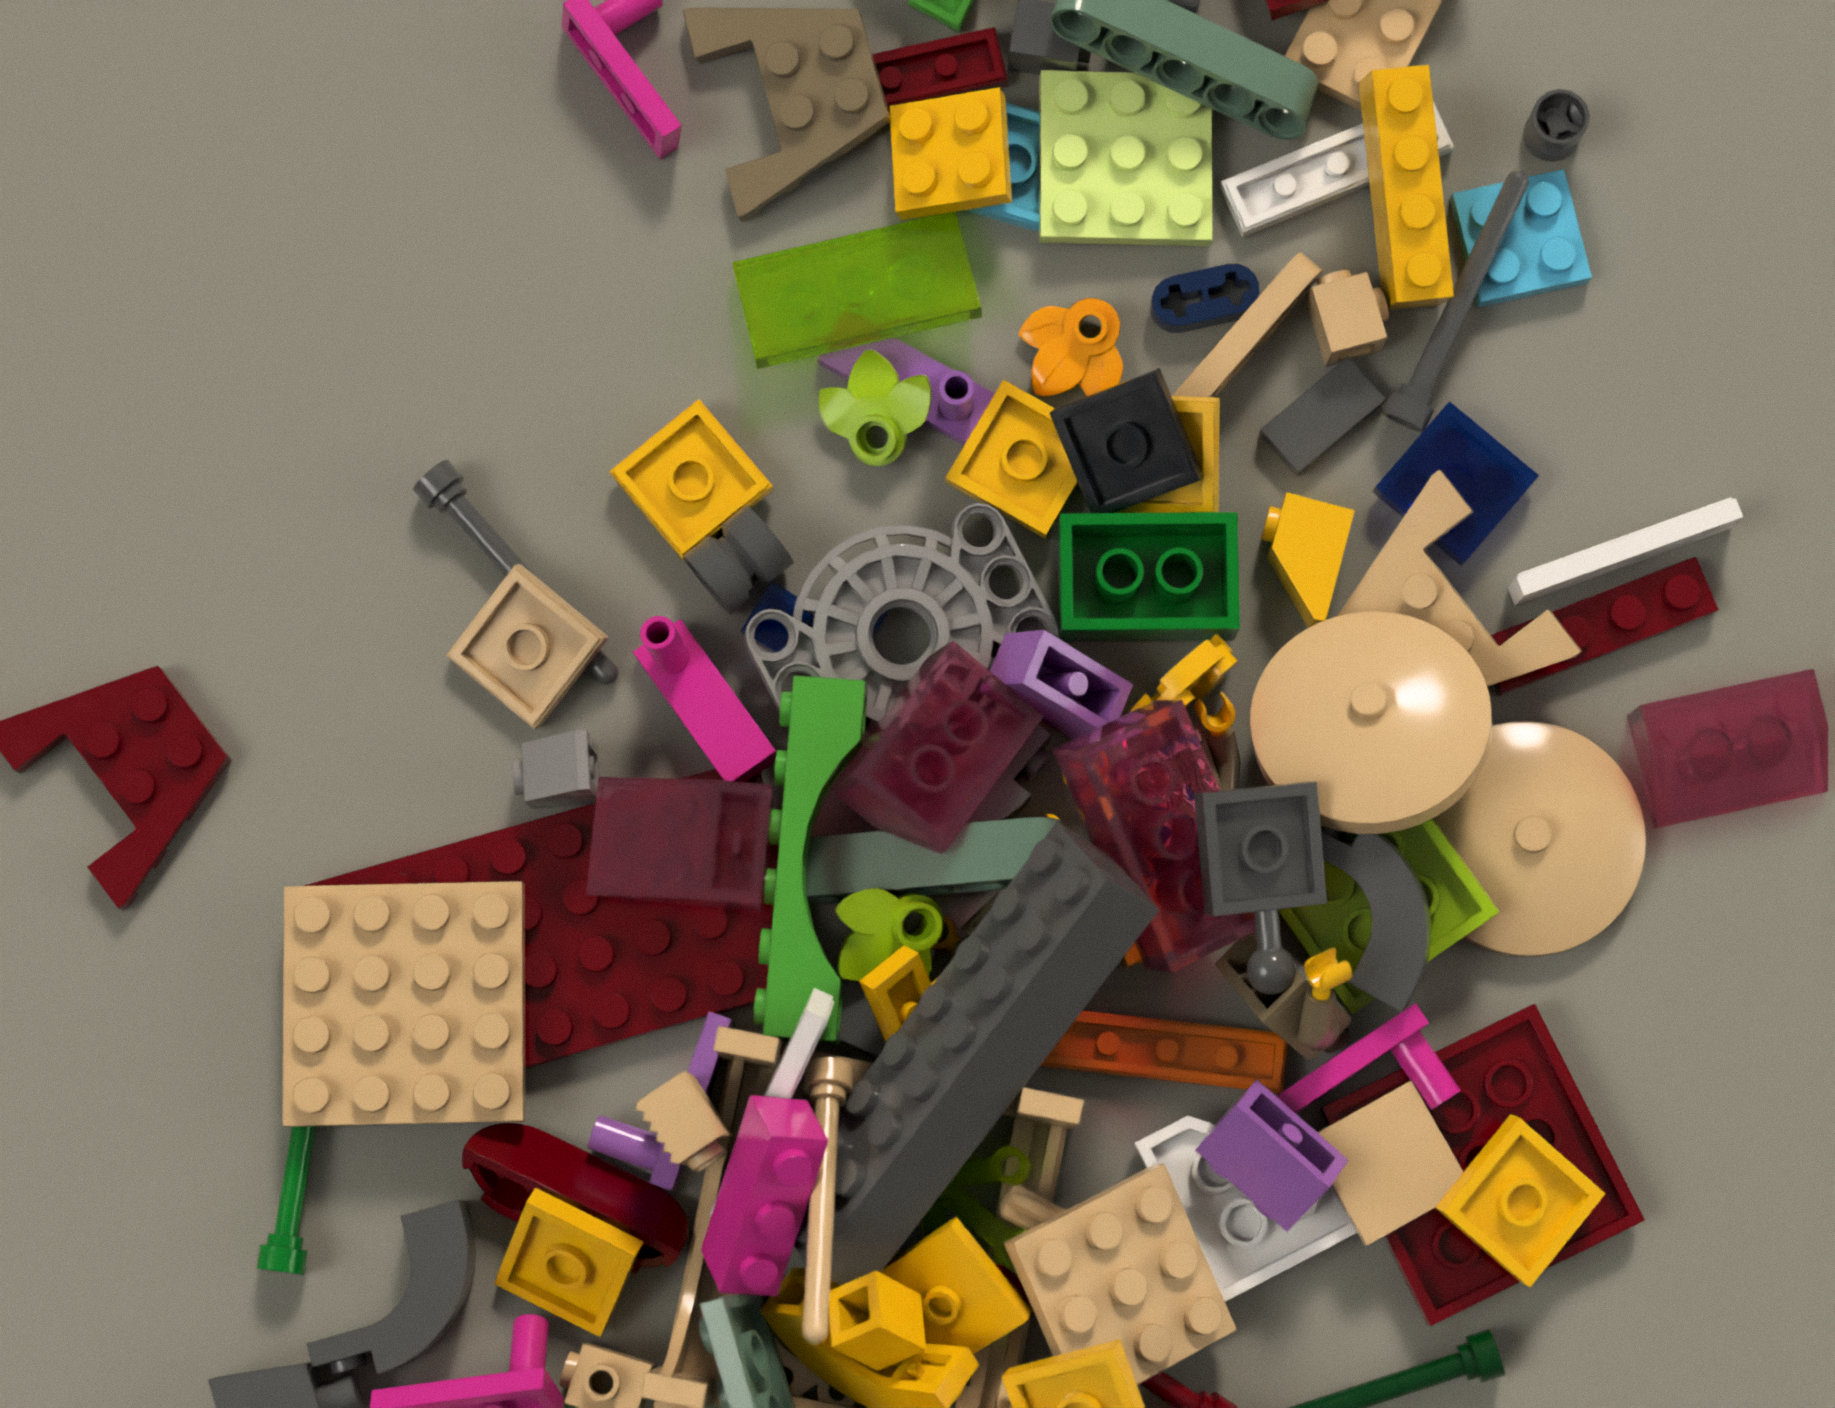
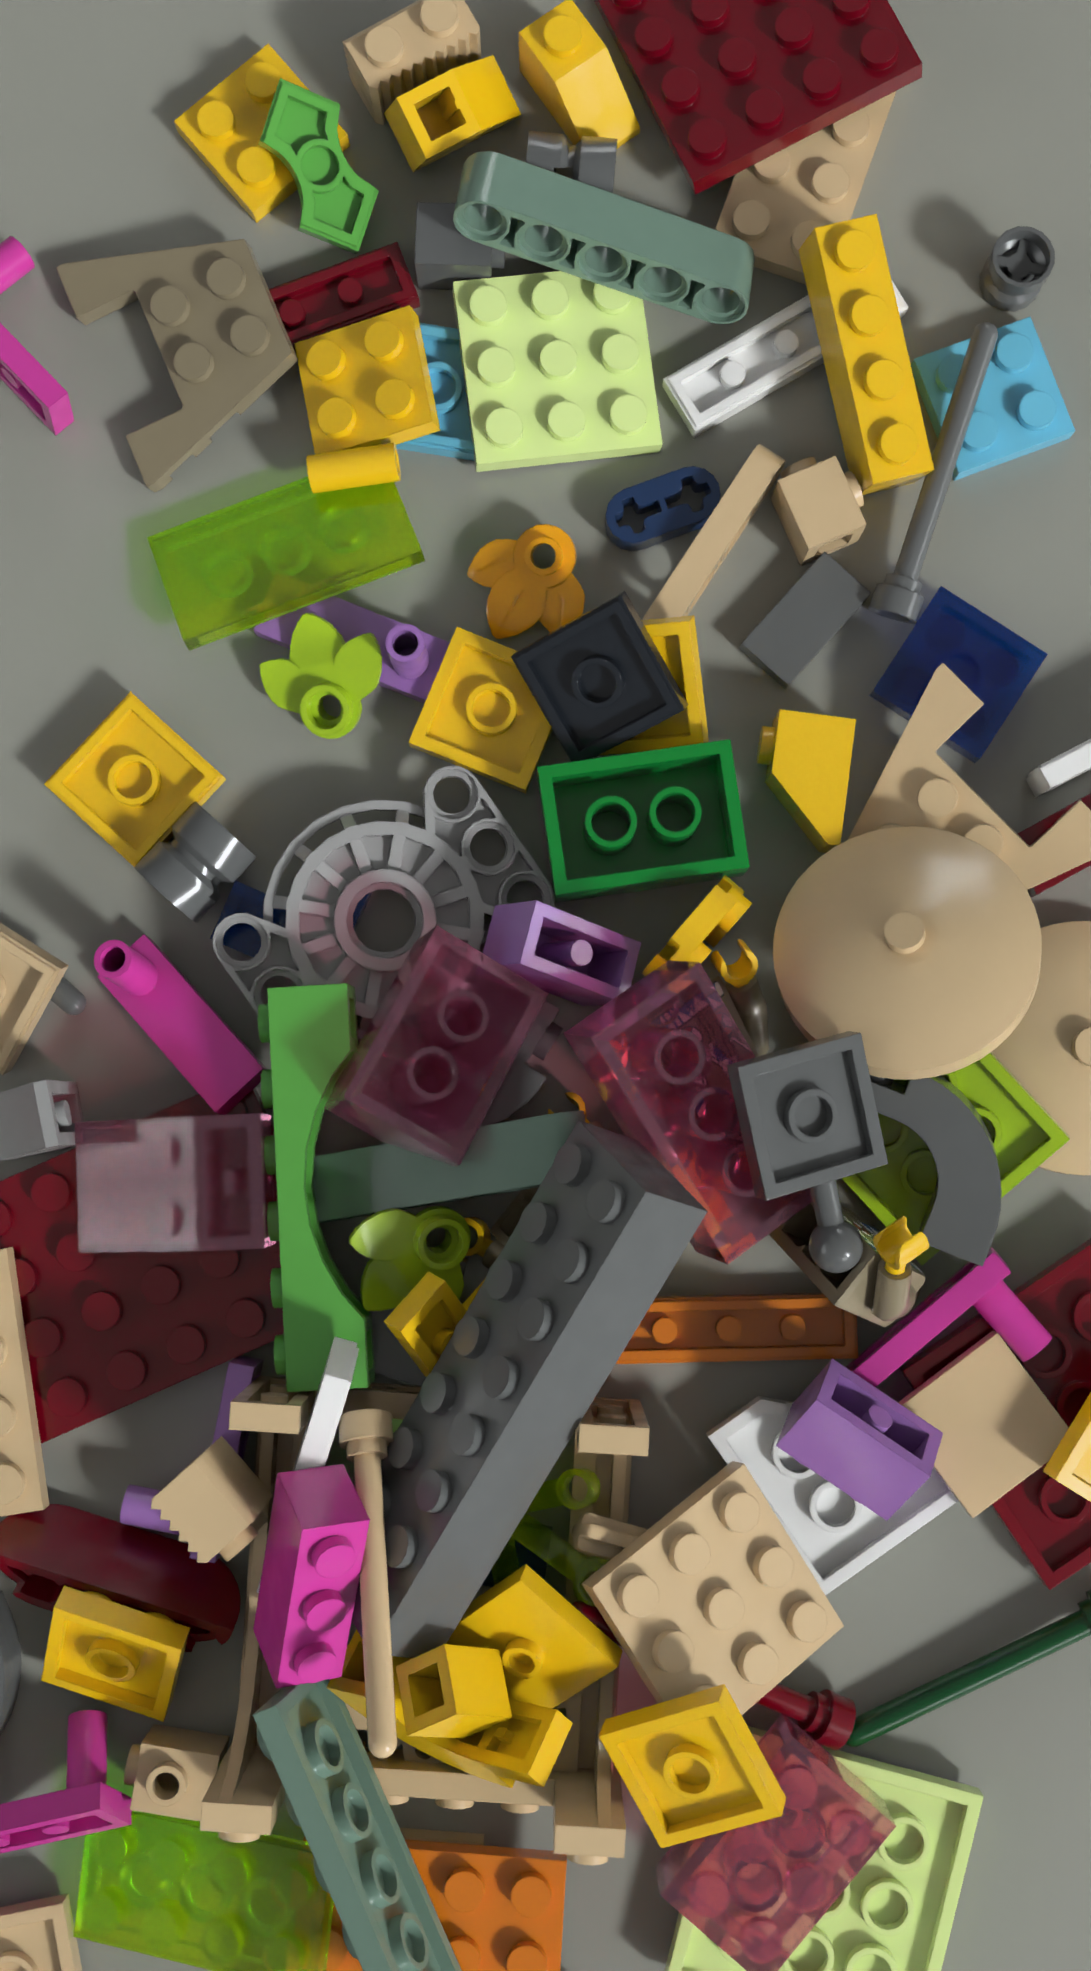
camera: 10 degrees left, 5 degrees up
none -> yellow axle [306,442,401,494]

